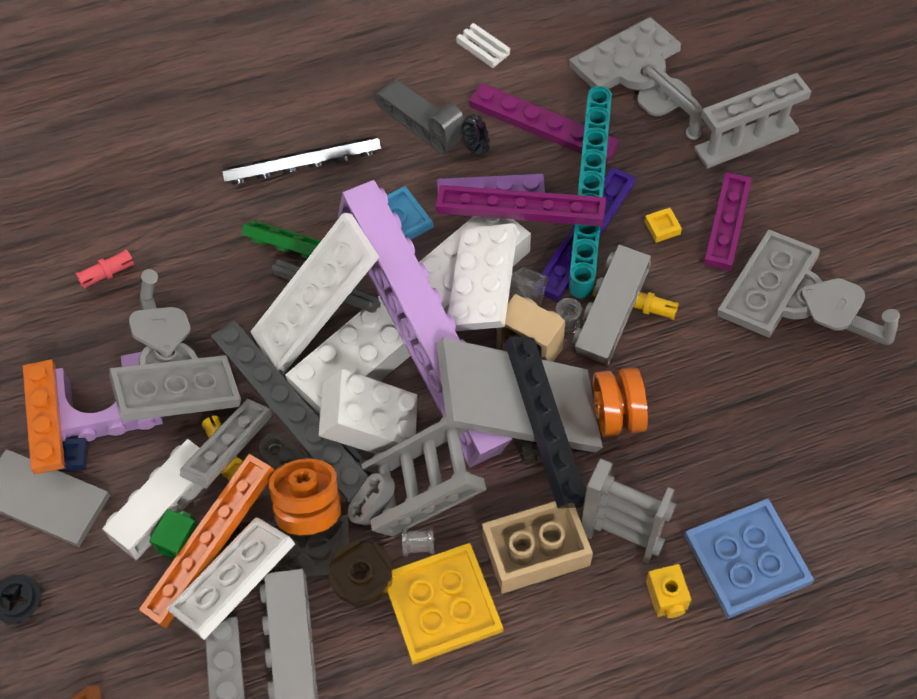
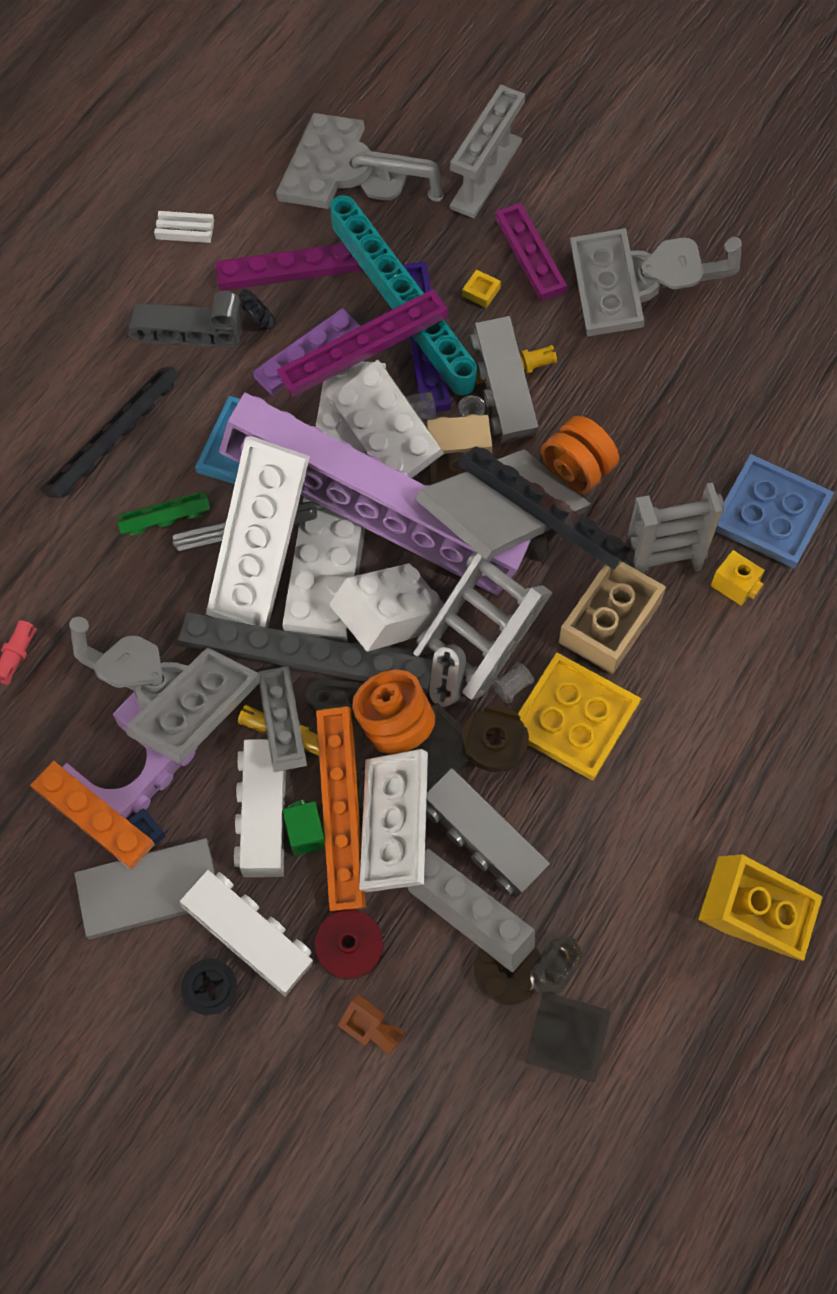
camera: 40 degrees left, 5 degrees up
none -> white brick [180,870,313,997]
none -> dark red plate [315,910,383,980]

